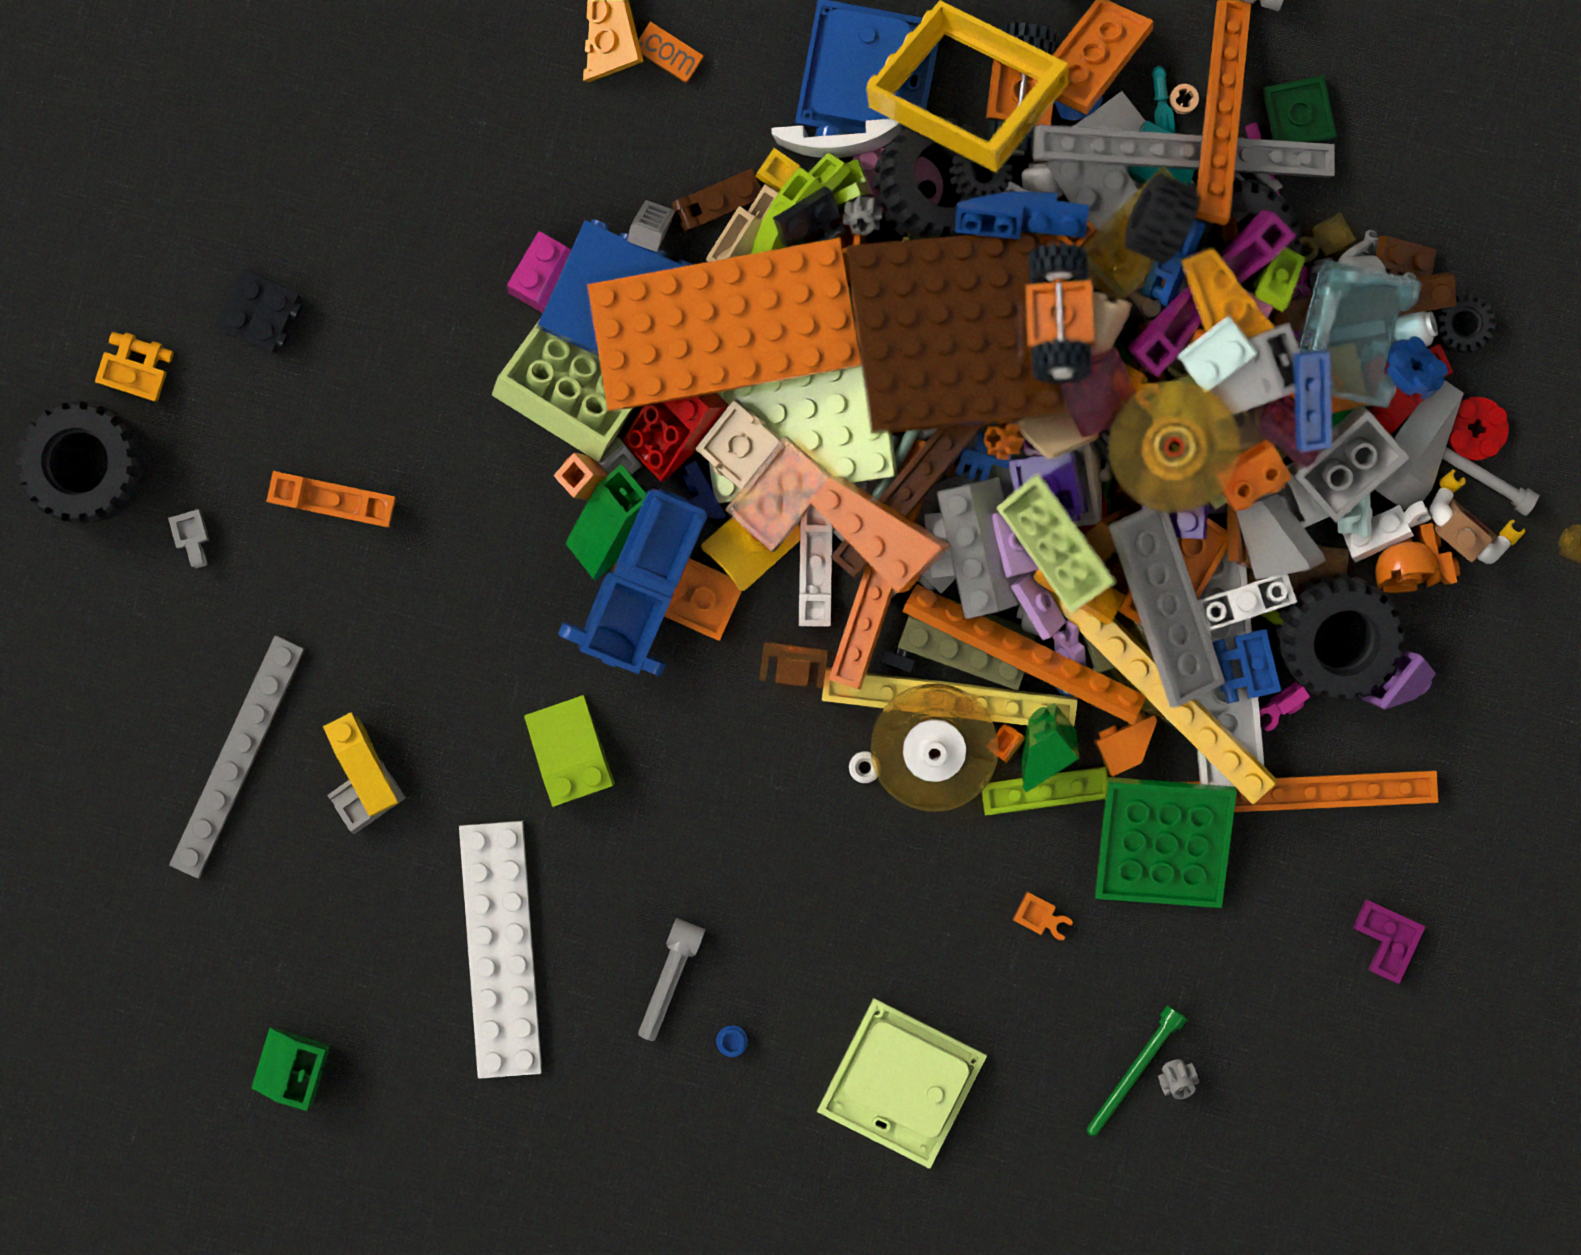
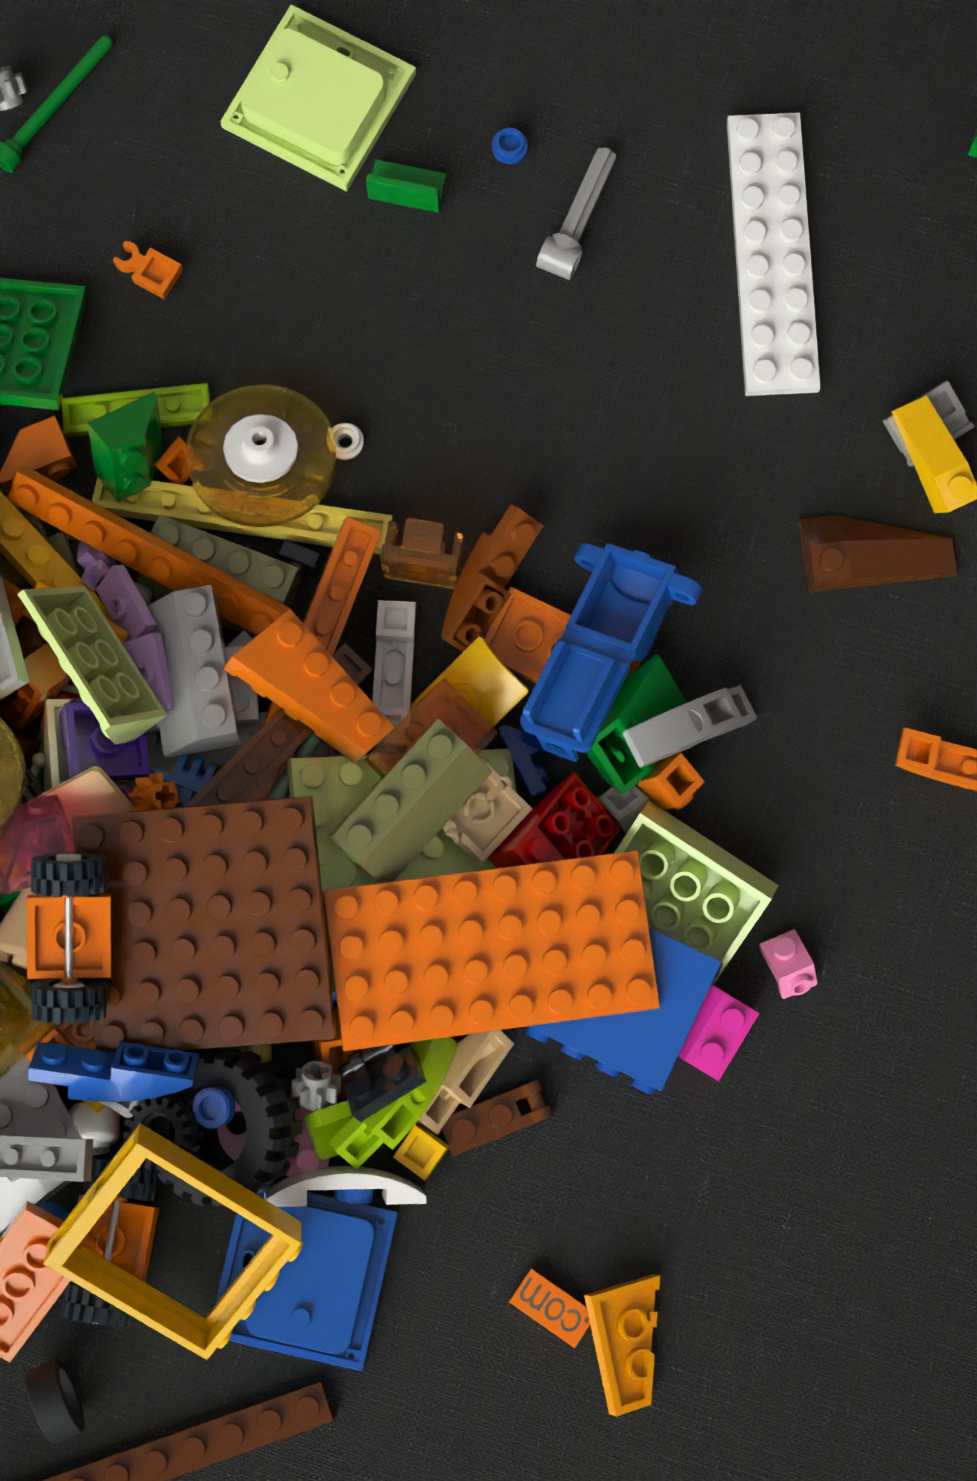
camera: 175 degrees left, 10 degrees down
lime slope [524,695,615,807] -> none
light grey slope [627,200,675,252] -> none
none -> blue tile [192,1086,235,1129]
none -> olive slope [328,718,492,883]
none -> green panel [366,160,446,213]
none -> dark orange slope [441,504,543,652]
none -> light grey slope [622,685,757,768]
none -> bright pink bracket [760,929,817,999]
none -> reddish brown wedge [798,515,958,593]

